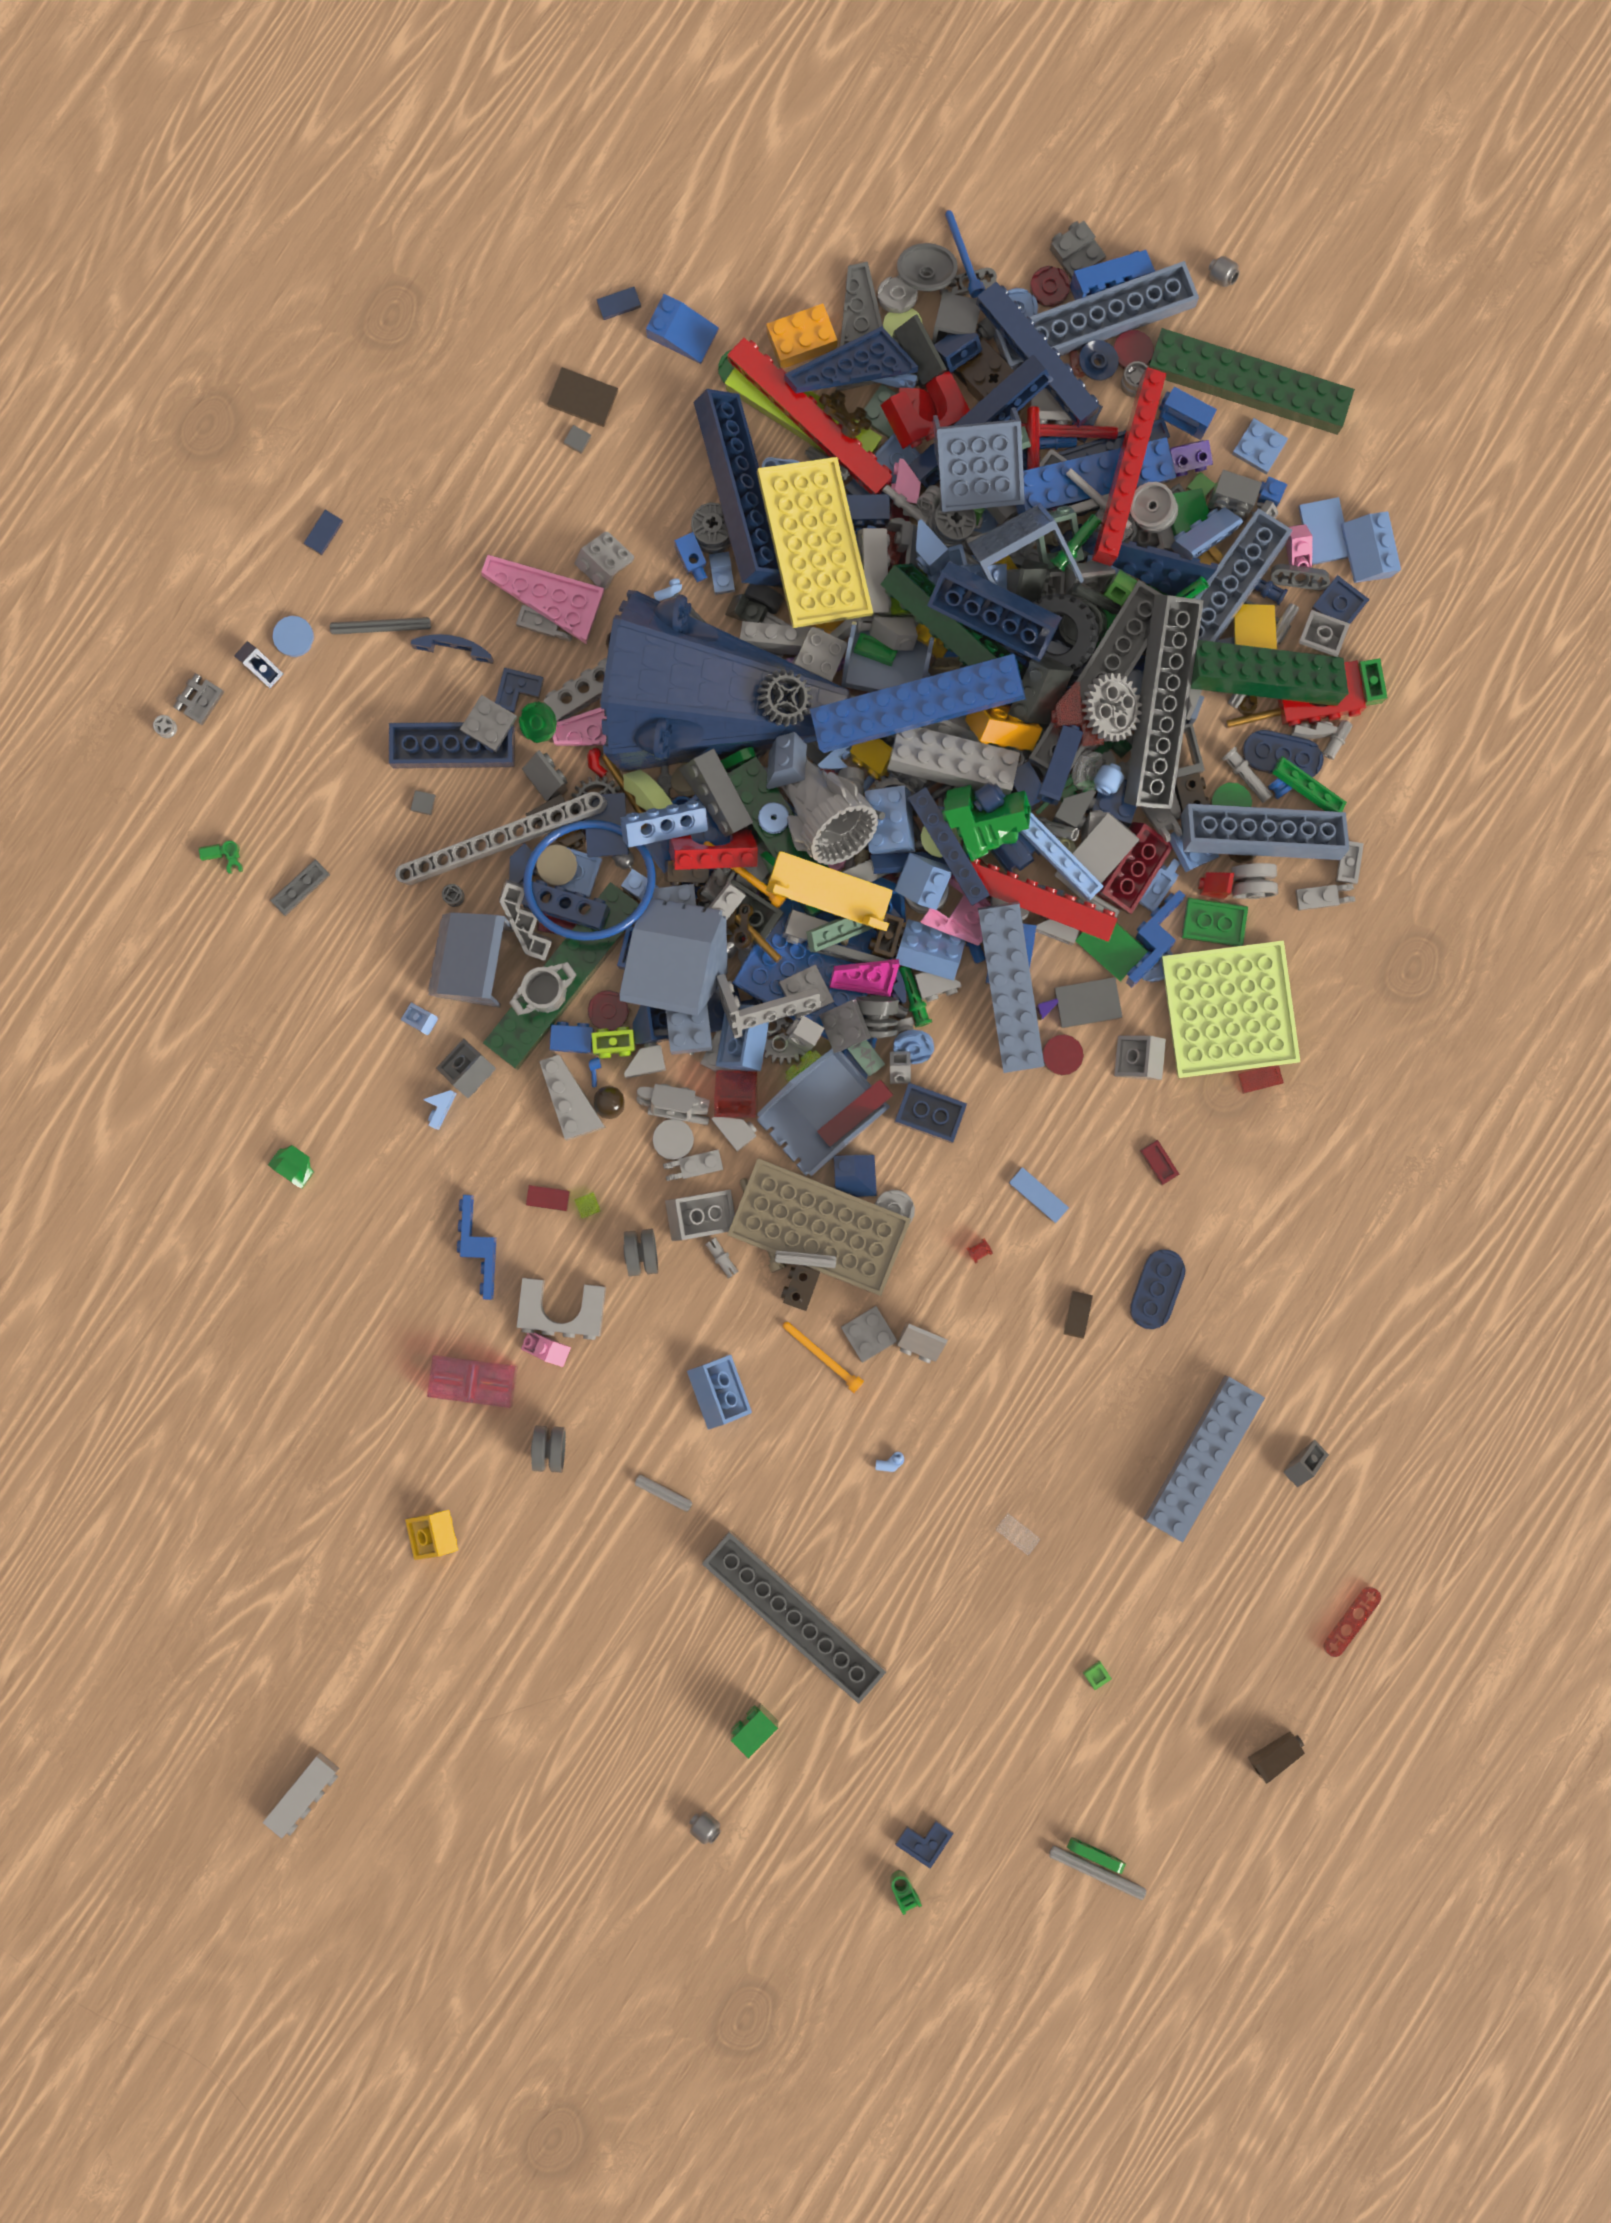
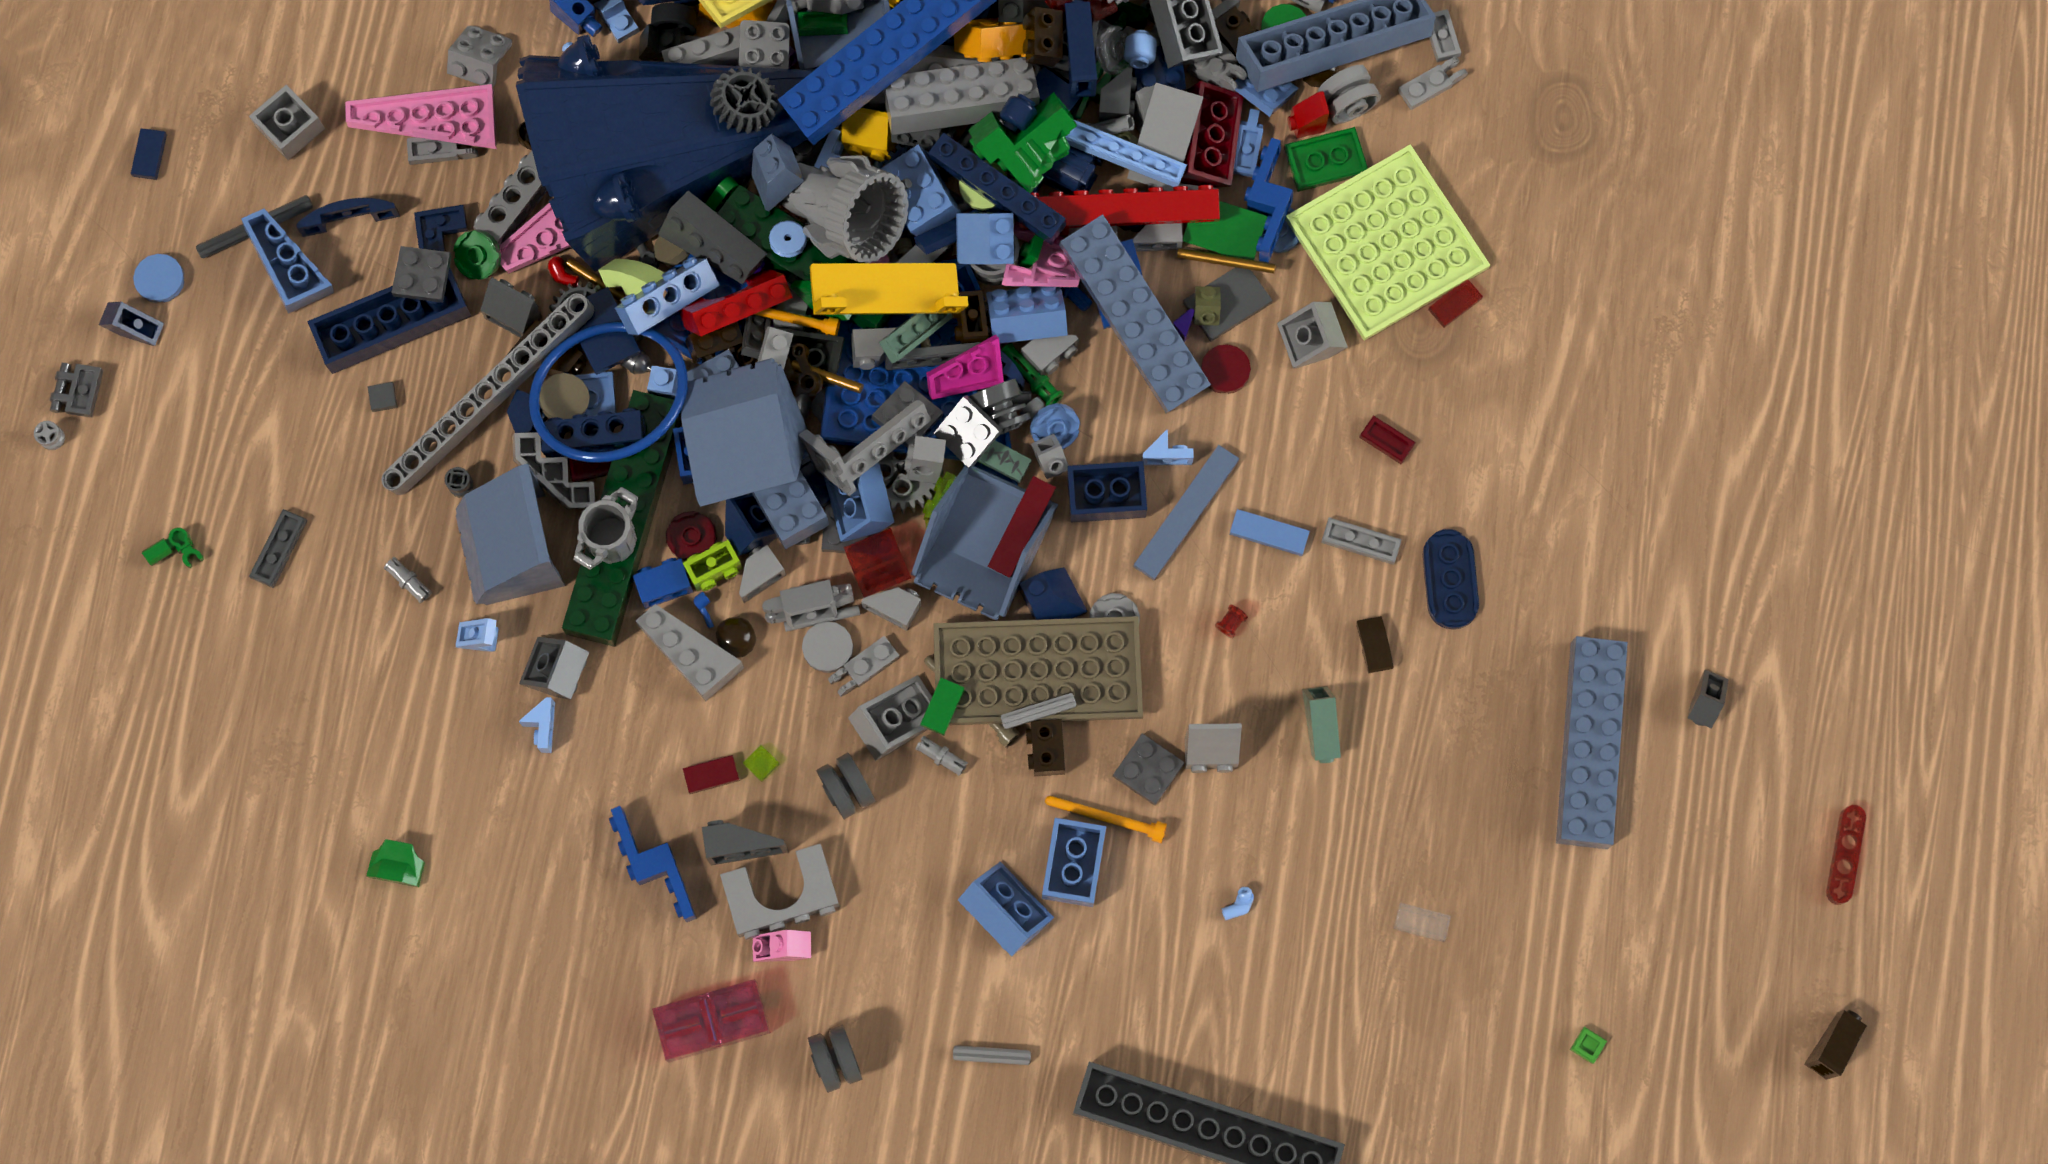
camera: 20 degrees left, 10 degrees down
none -> medium blue wedge [241,208,334,314]
none -> light grey brick [249,85,325,160]
none -> light grey pin [384,557,432,603]
none -> dark grey slope [702,820,788,866]
none -> green tile [920,678,965,736]
none -> green plate [1018,235,1044,268]
none -> dark brown brick [1023,7,1063,66]
none -> medium blue brick [1042,818,1106,907]
none -> sand blue tile [1133,445,1239,580]
none -> light blue slope [1142,430,1194,465]
none -> pearl gold bar [1177,248,1276,274]
none -> olive bracket [1194,286,1221,326]
none -> sand green slope [1302,686,1341,763]
none -> light grey tile [1321,517,1402,565]

